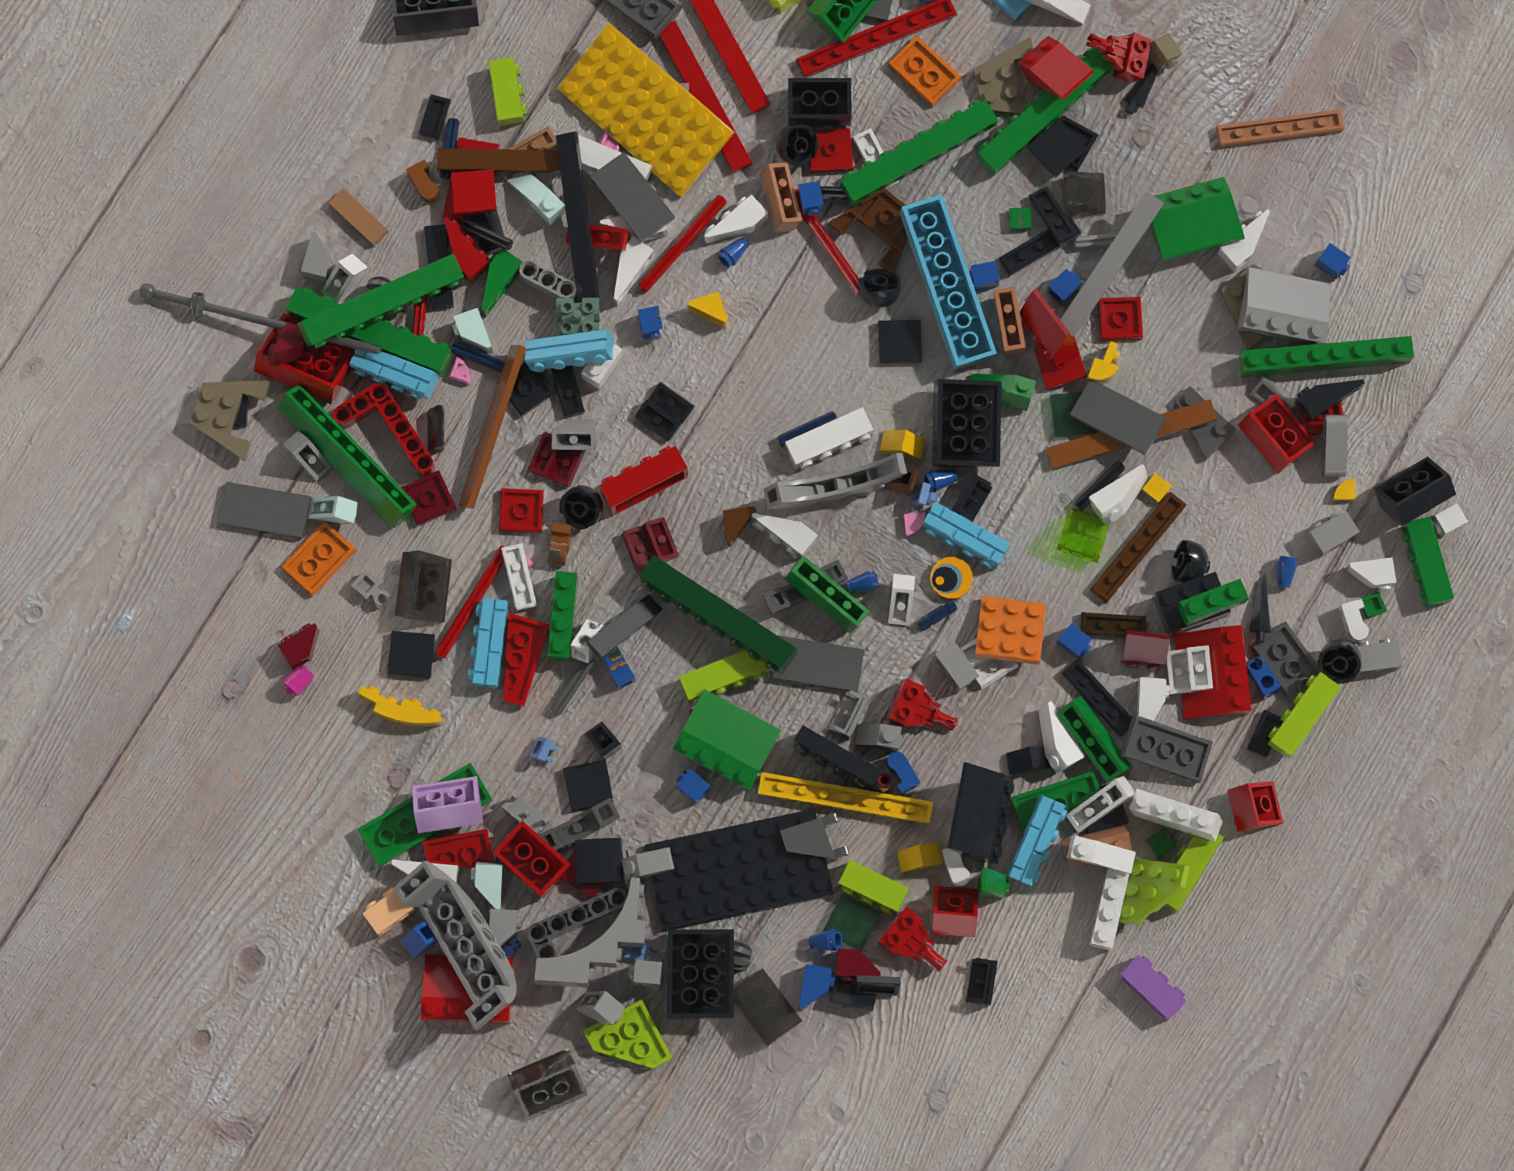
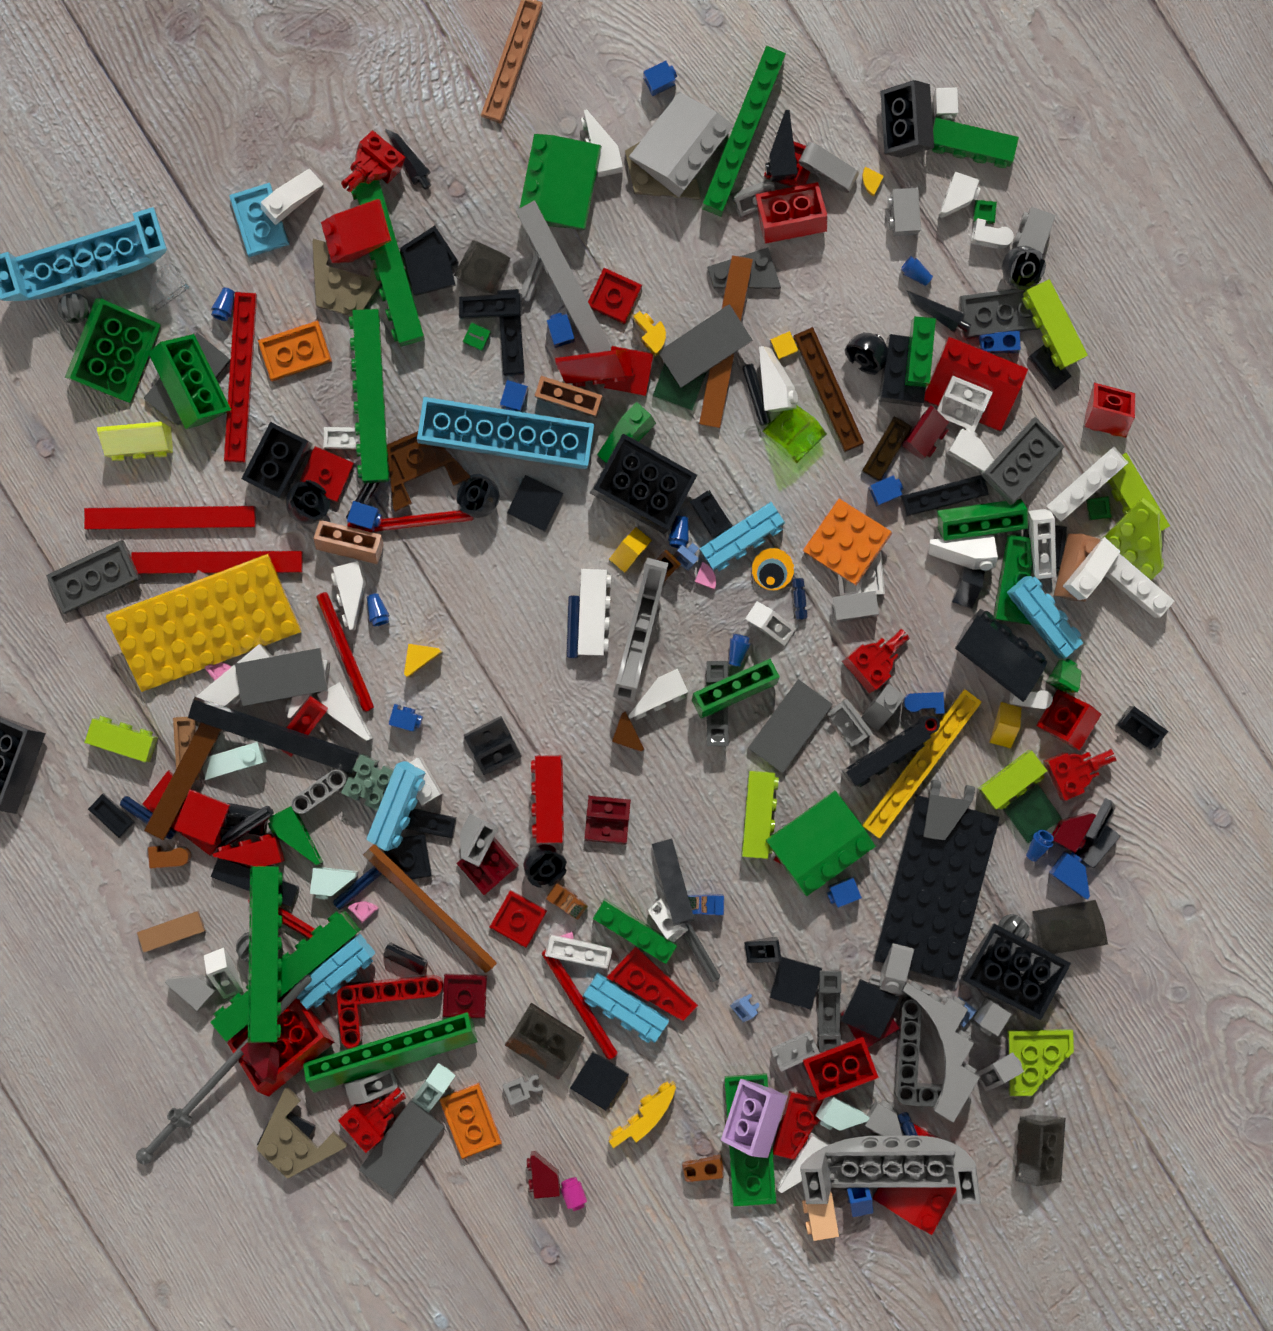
camera: 60 degrees left, 10 degrees up
dark green brick [639,556,797,674] -> none
medium lavender brick [1118,955,1186,1022] -> none
dark tan brick [1148,33,1182,71] -> none
none -> red brick [338,1087,406,1153]
none -> dark orange leg [682,1154,724,1182]

